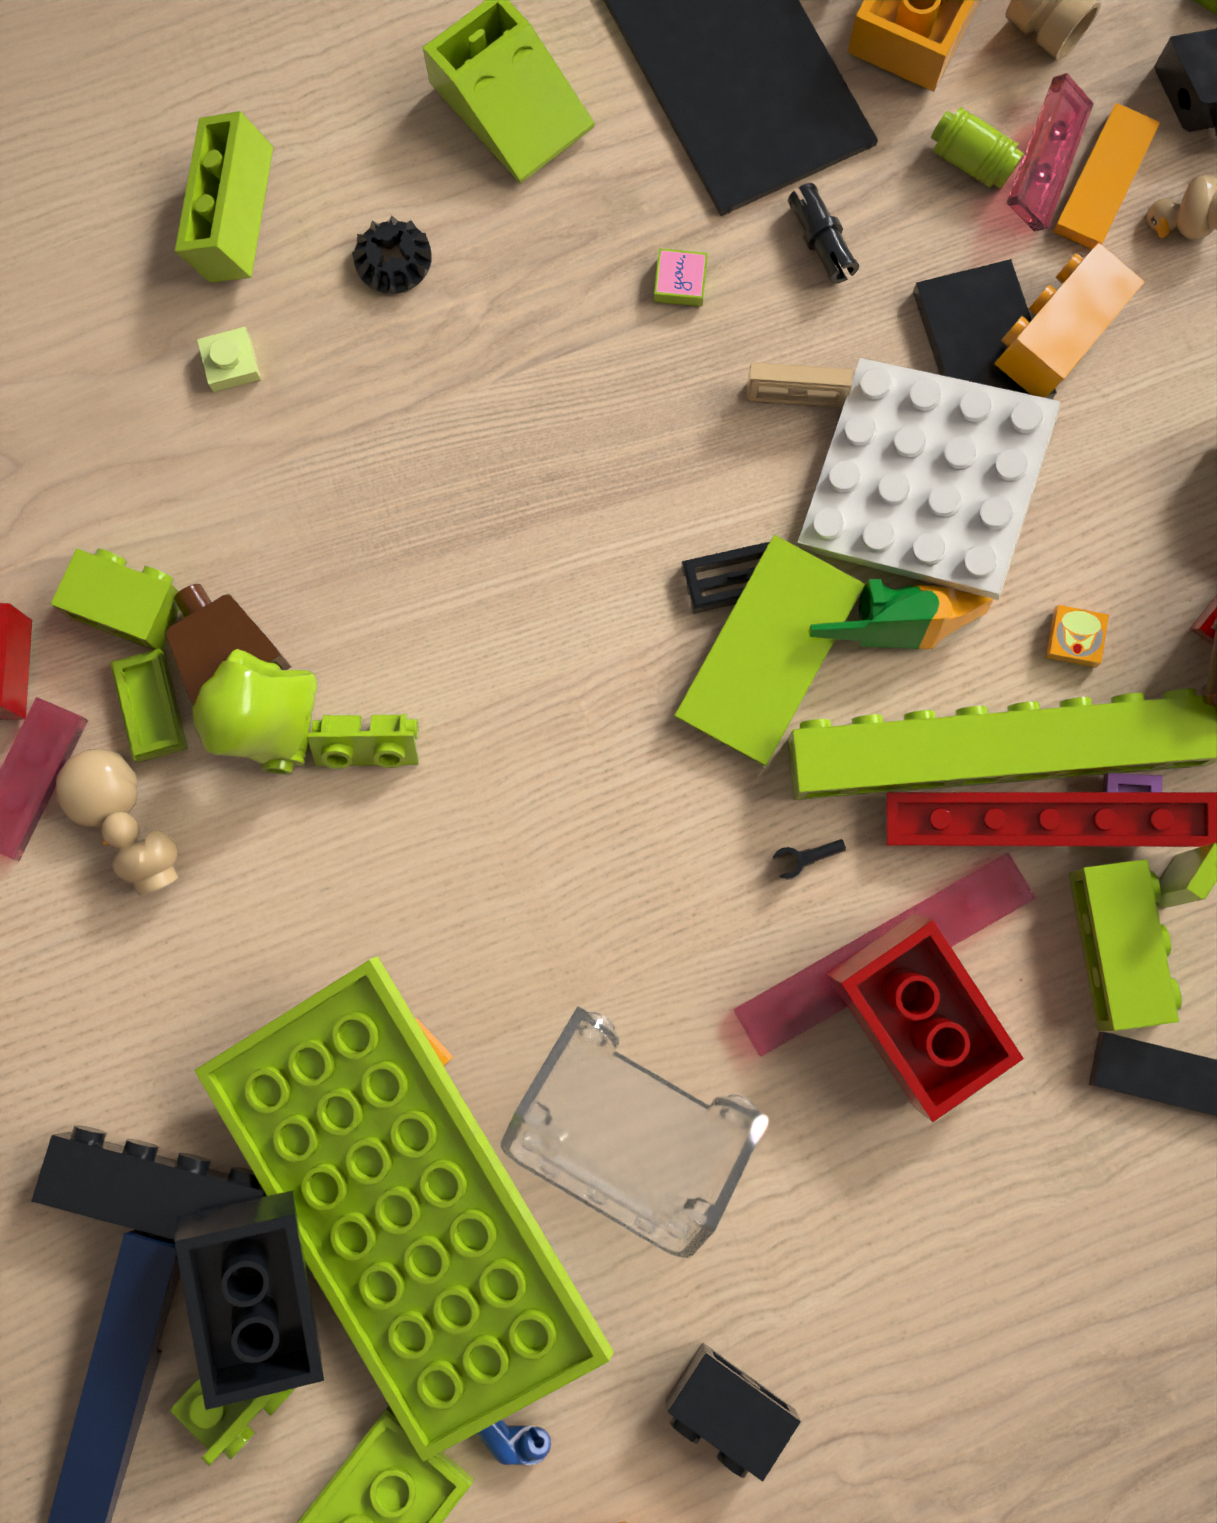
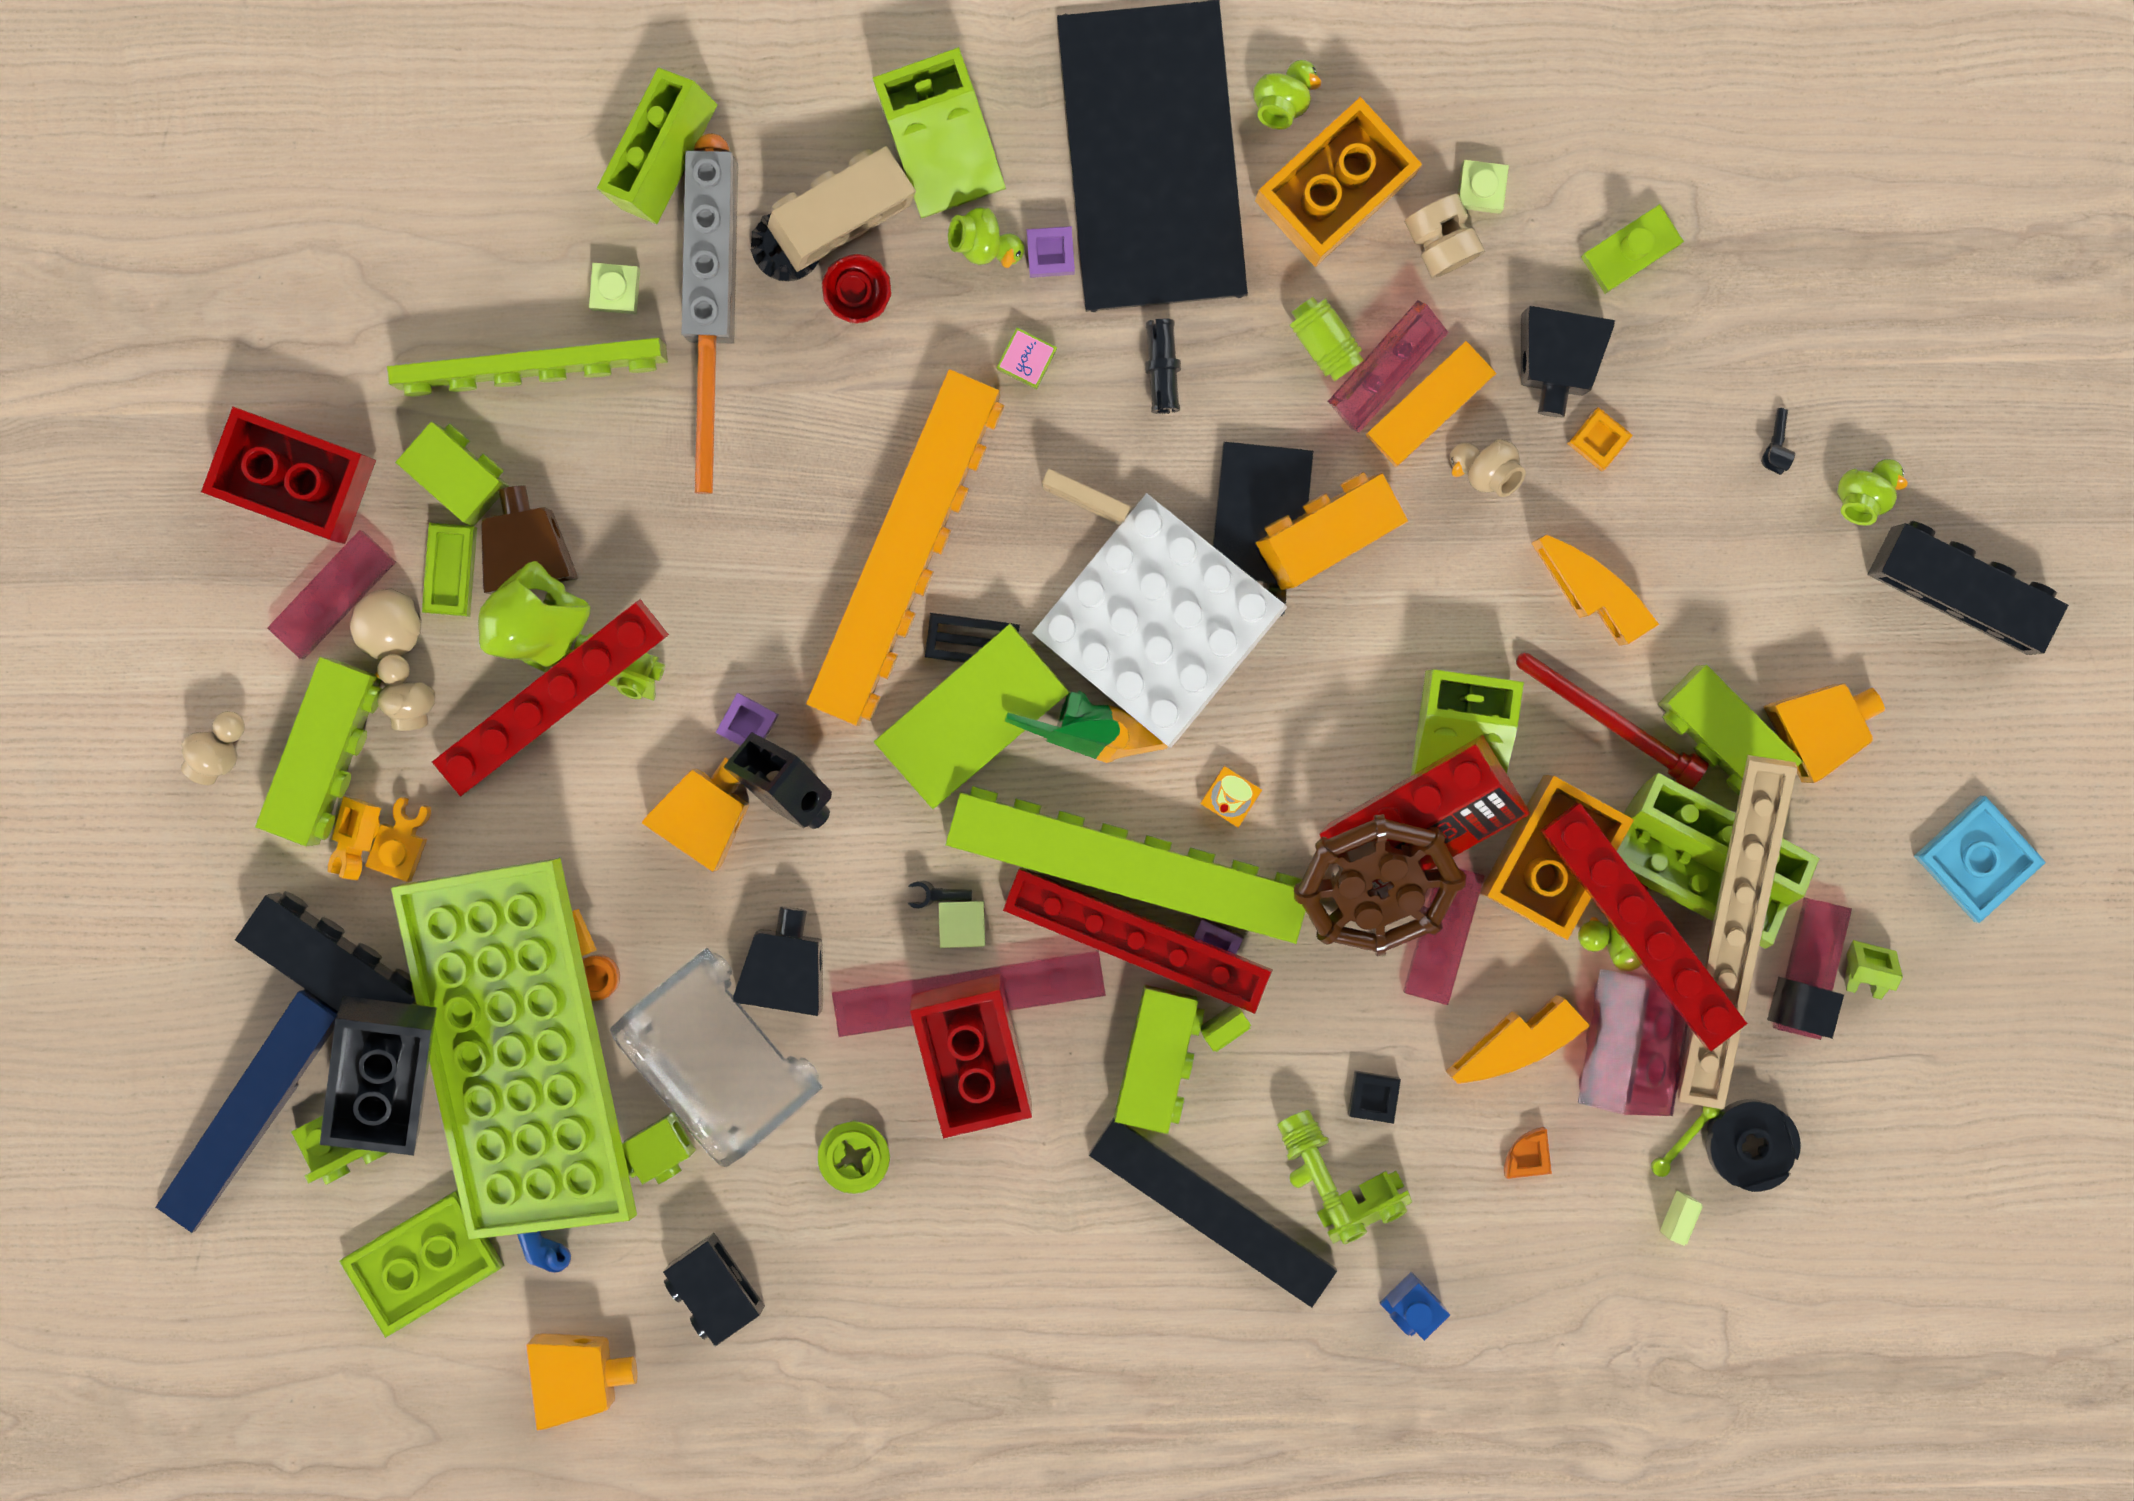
camera: 20 degrees right, 10 degrees up
none -> lime brick [255,657,382,847]
none -> light orange plate [328,796,381,881]
none -> light orange plate [365,797,431,882]
none -> lime plate [387,338,668,396]
none -> red plate [432,599,669,797]
none -> orange tile [583,955,620,1001]
none -> lime brick [622,1112,696,1185]
none -> light orange torso [642,757,749,872]
none -> light grey piece [681,133,738,494]
none -> medium lavender plate [716,693,779,746]
none -> black torso [724,732,832,829]
none -> black torso [732,906,823,1016]
none -> tan brick [767,146,916,272]
none -> light orange brick [806,369,1005,726]
none -> lime gear [818,1120,890,1194]
none -> red hair [822,254,892,323]
none -> yellowish green tile [939,900,986,948]
none -> lime animal [948,207,1024,268]
none -> medium lavender plate [1027,226,1075,278]

